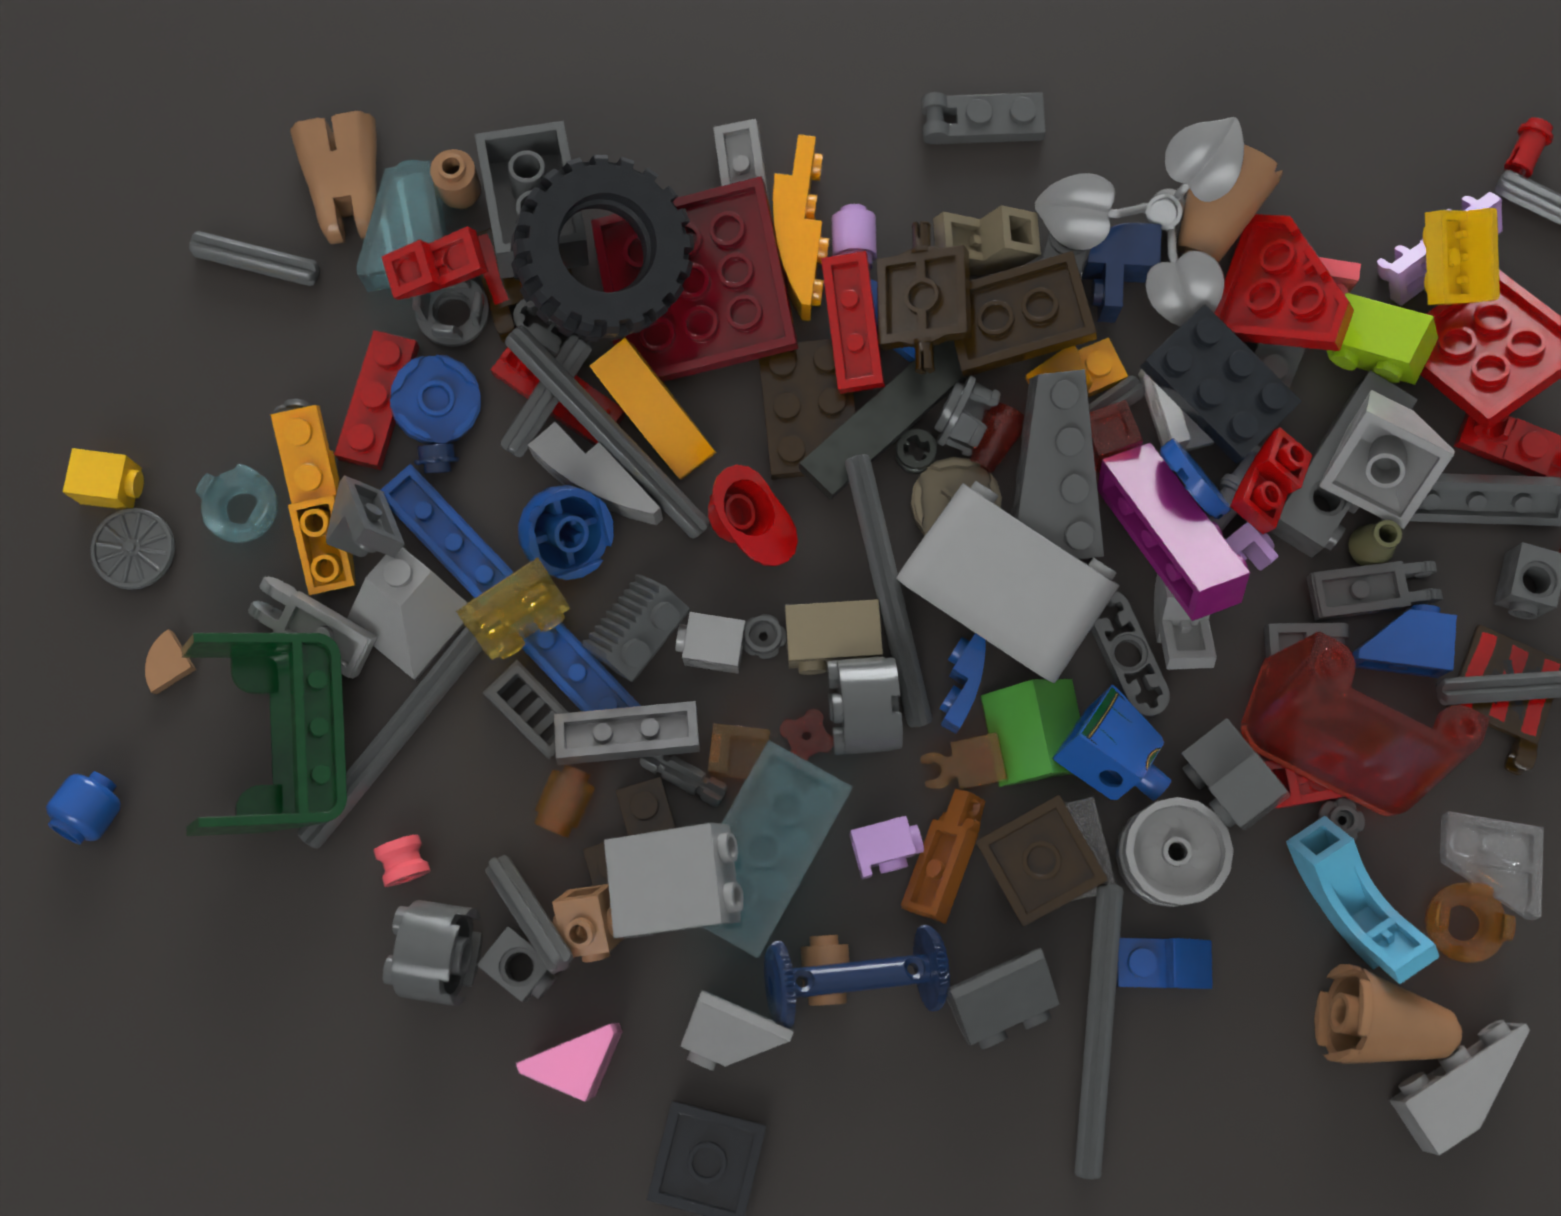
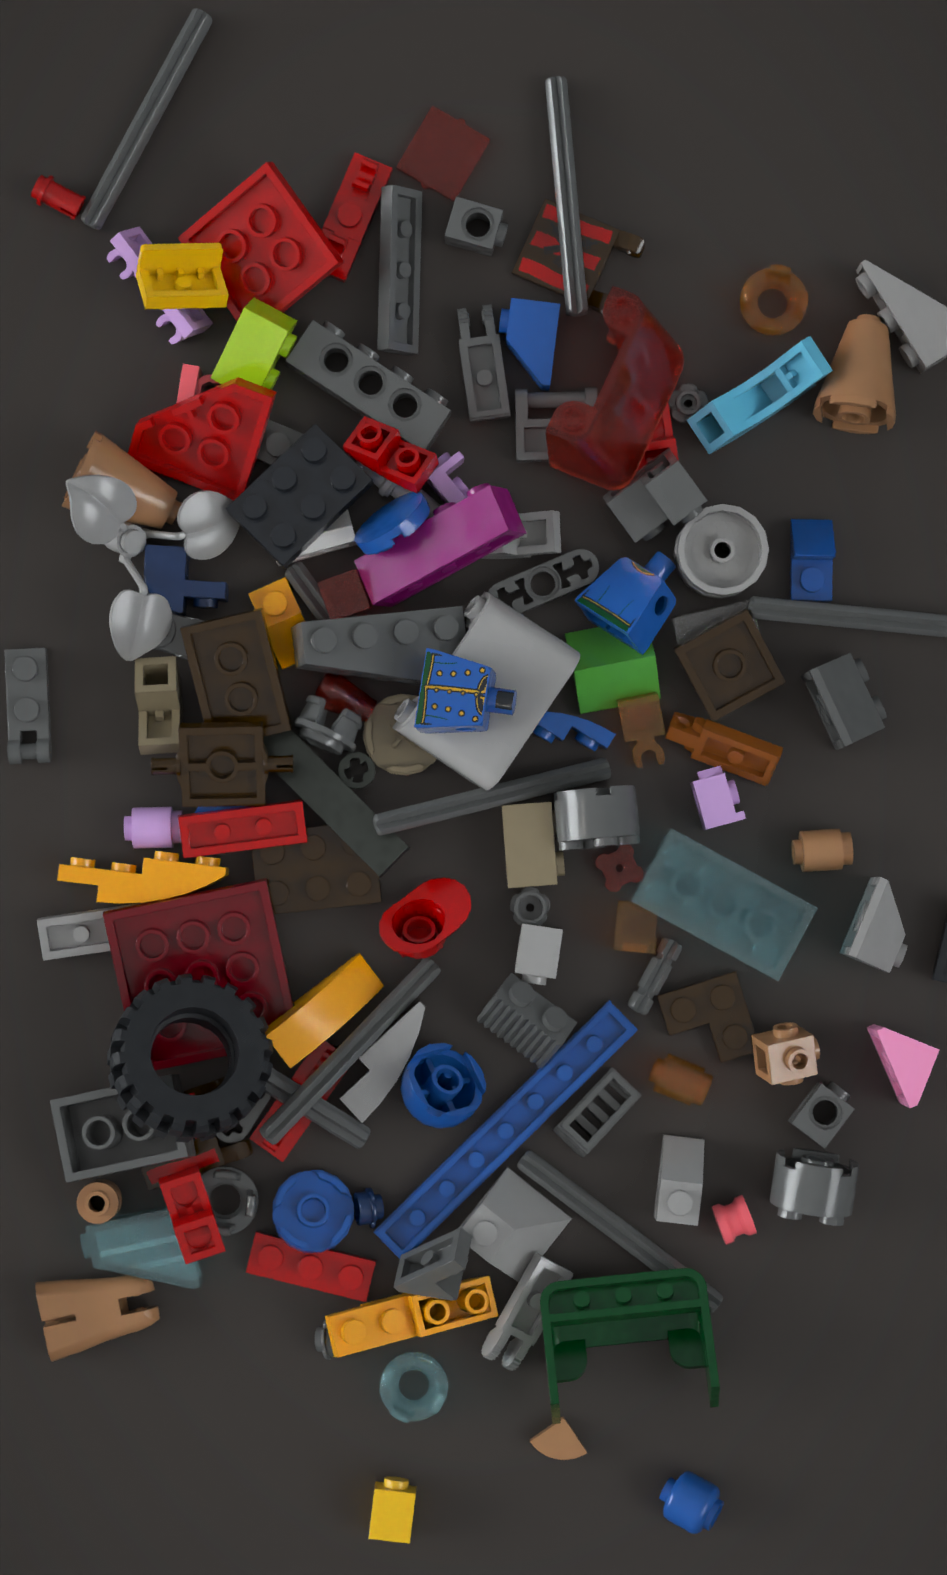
camera: 95 degrees left, 10 degrees up
dark grey wheel [90,508,175,590] -> none
dark grey axle [189,231,320,286] -> none
clear yellow plate [456,557,570,660] -> none
dark grey axle [485,855,573,974] -> none
flat silver plate [554,701,700,765] -> none
light grey panel [604,823,744,938] -> none
dark blue hose [764,925,950,1029] -> none
light grey slope [1319,390,1455,529] -> none
olive cone [1348,520,1402,566] -> none
clear wing [1440,811,1544,921] -> none
none -> blue torso [414,648,517,734]
none -> light grey slope [654,1134,705,1226]

